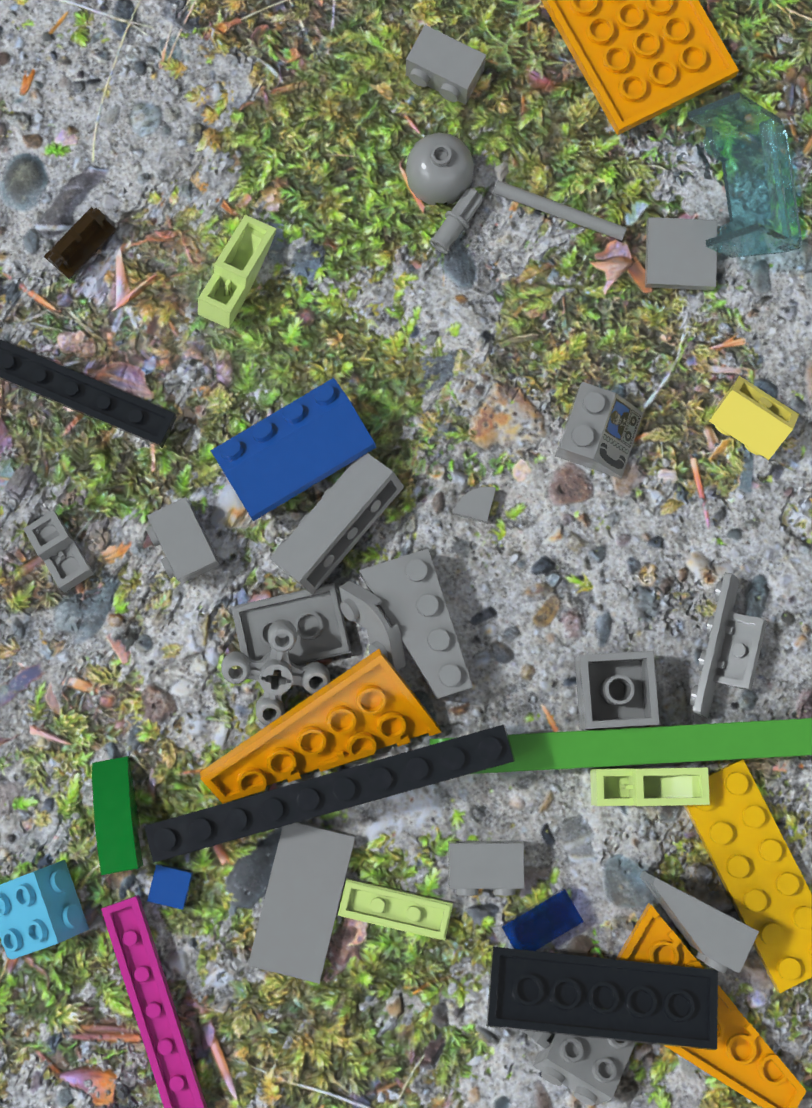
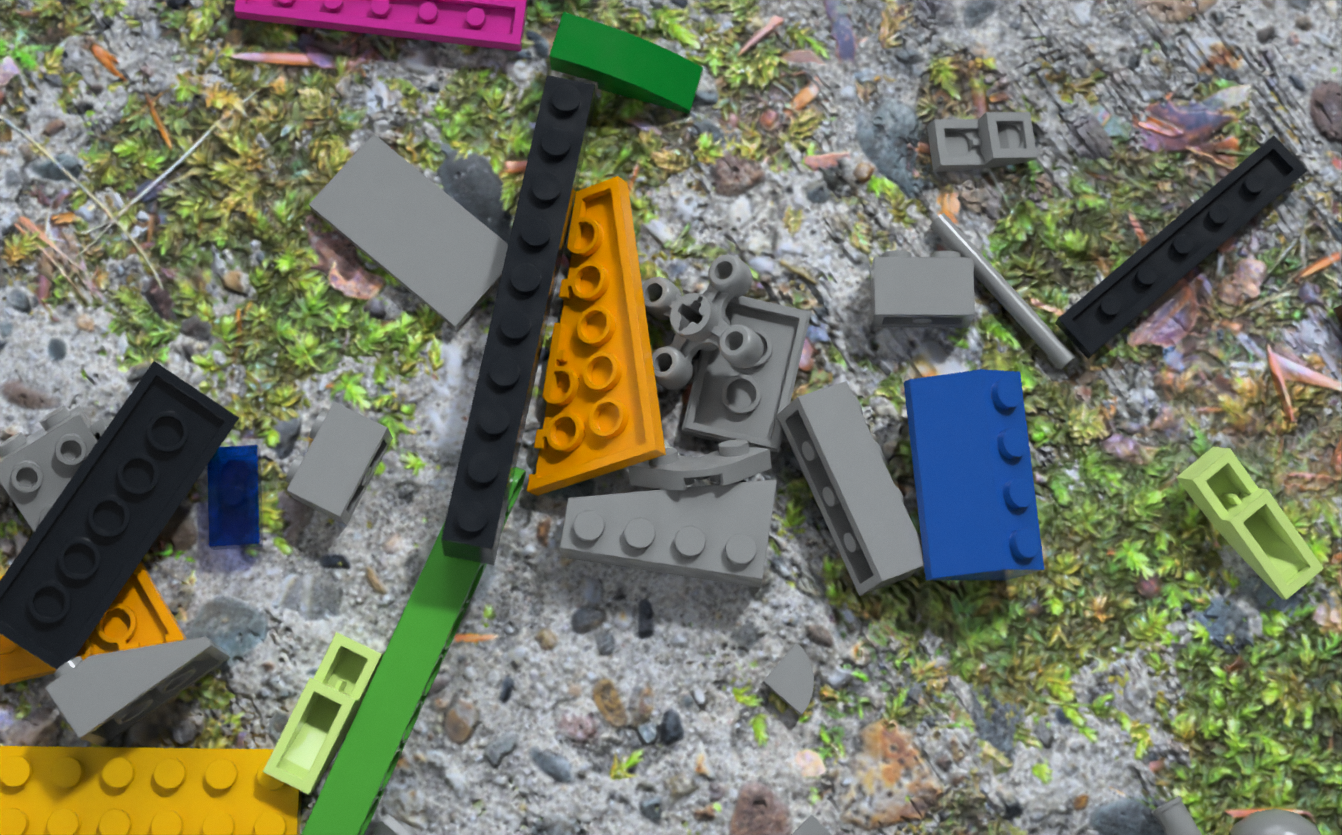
camera: 120 degrees right, 5 degrees down
blue tile [147,864,193,910] -> none
yellowish green tile [337,878,453,941] -> none
light grey brick [575,651,660,729] -> none
none -> light grey bar [930,213,1076,370]

